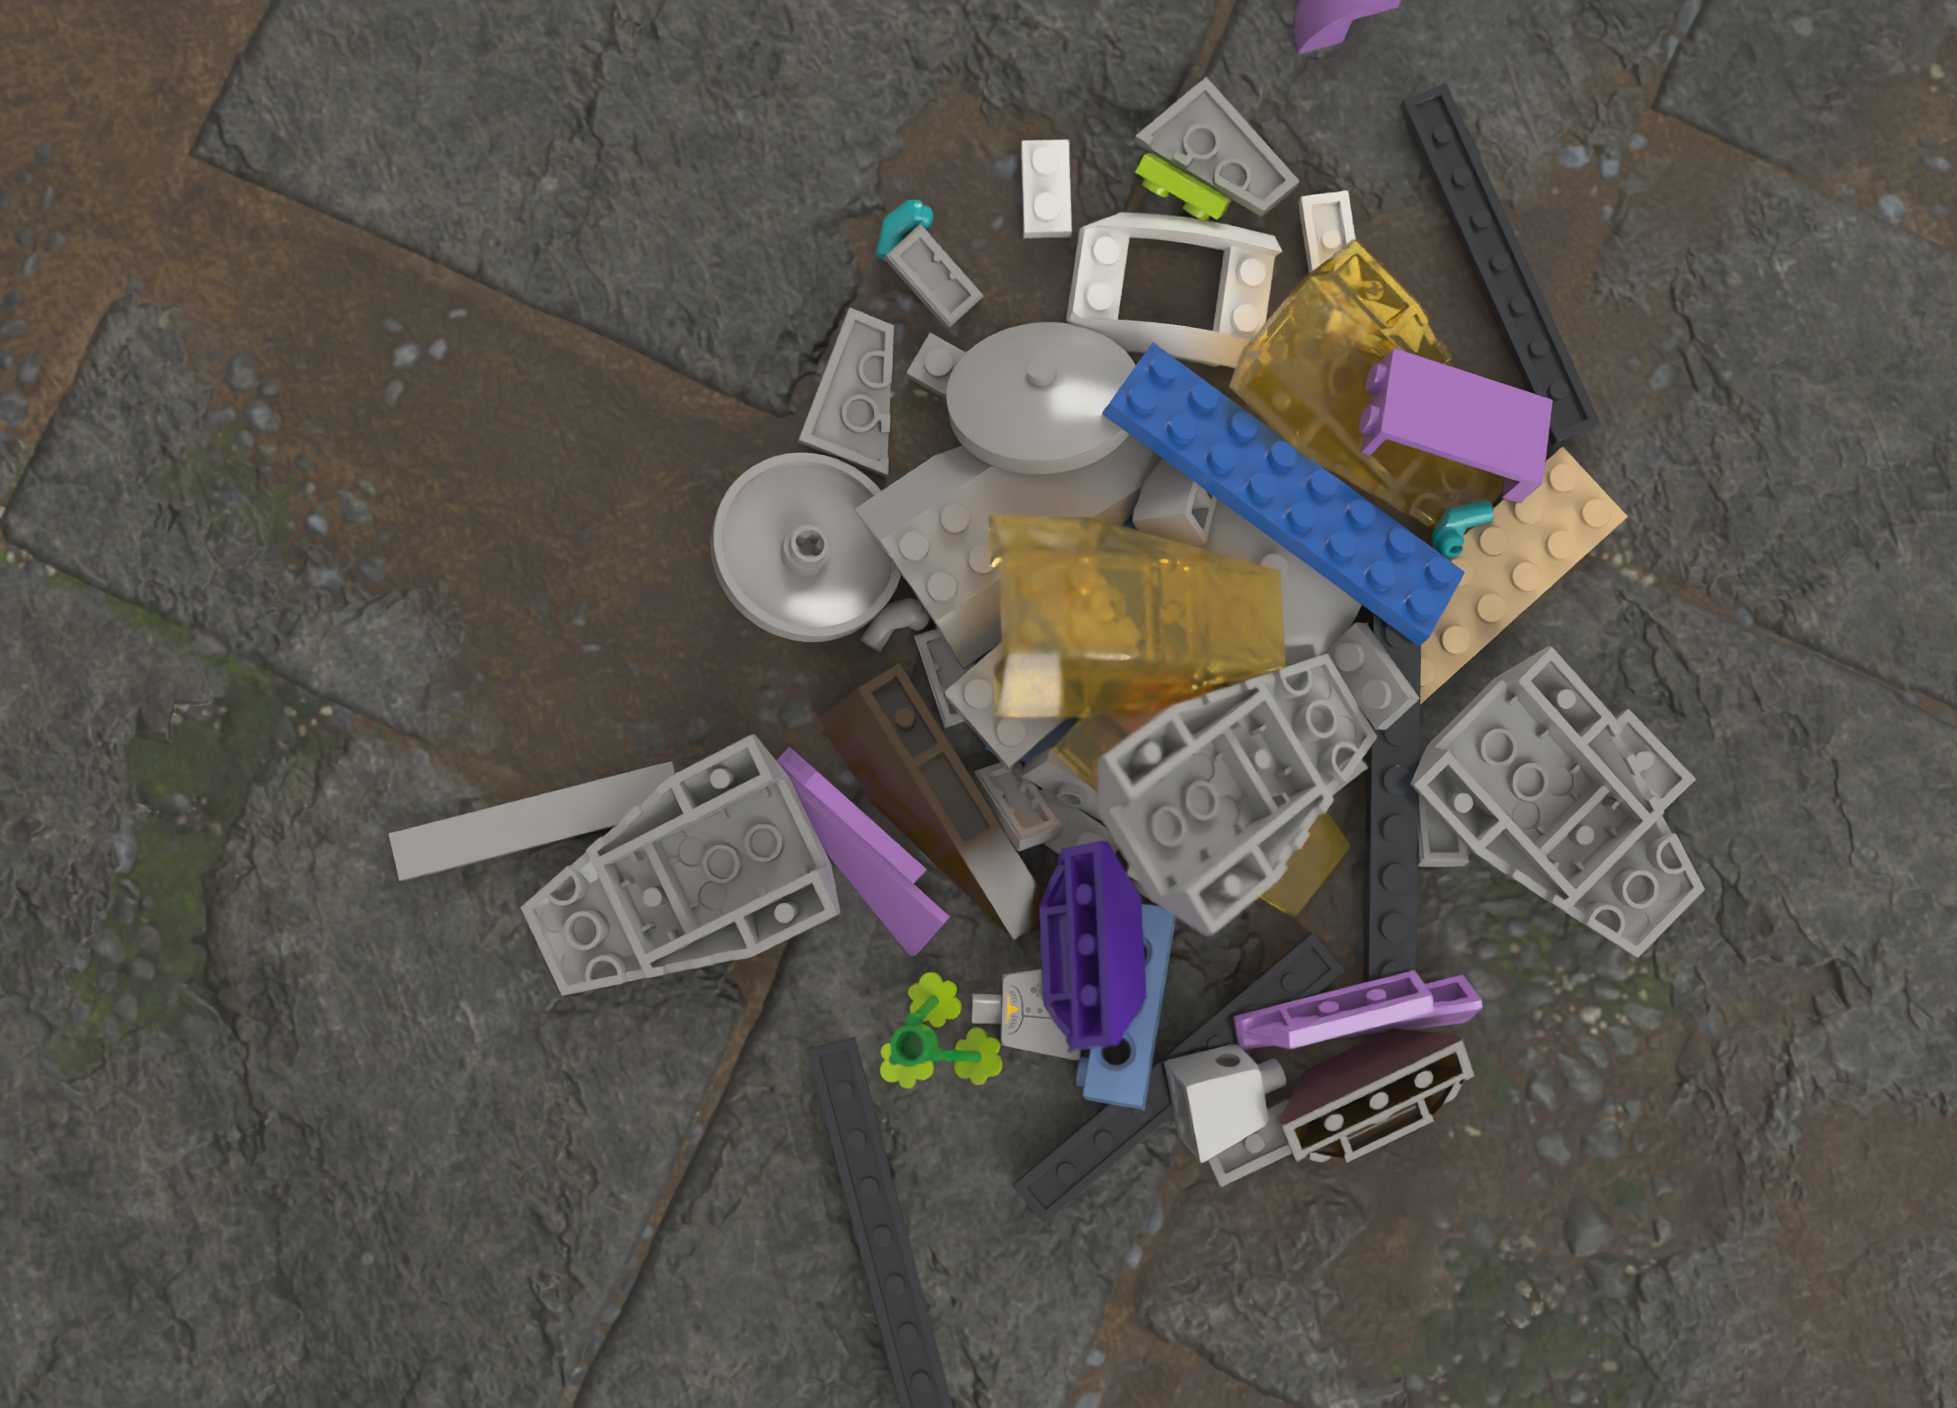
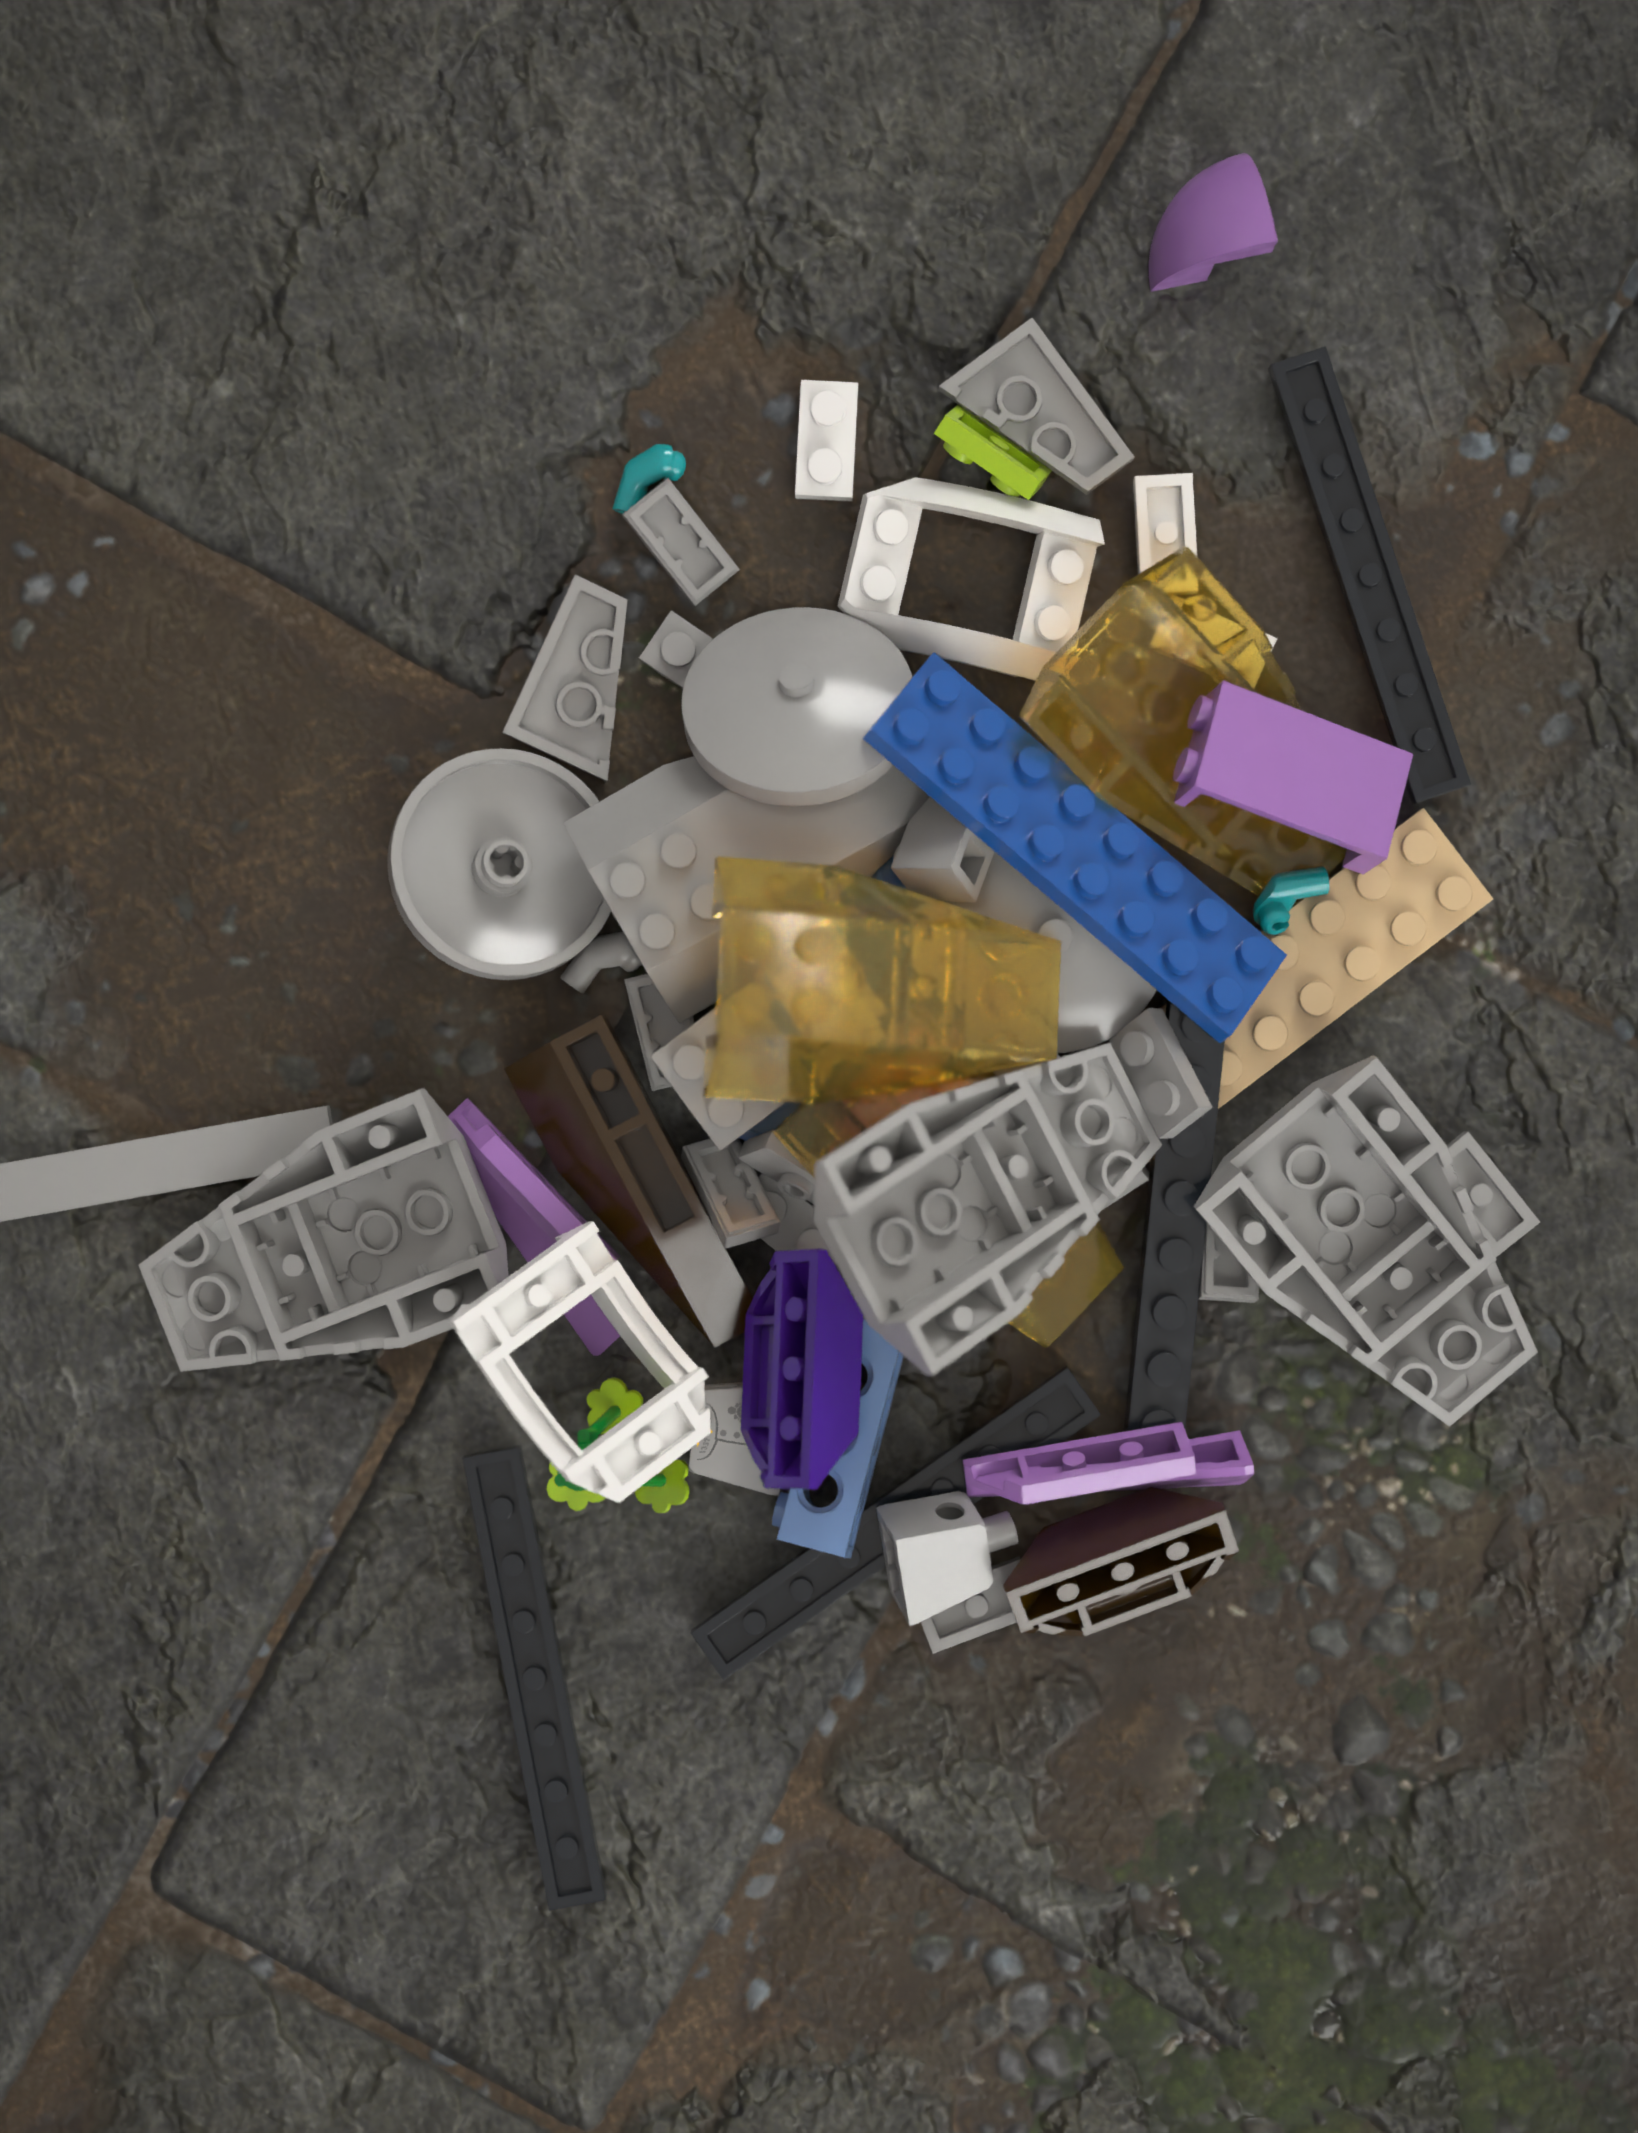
camera: 10 degrees right, 5 degrees up
none -> white wedge [450,1221,711,1503]

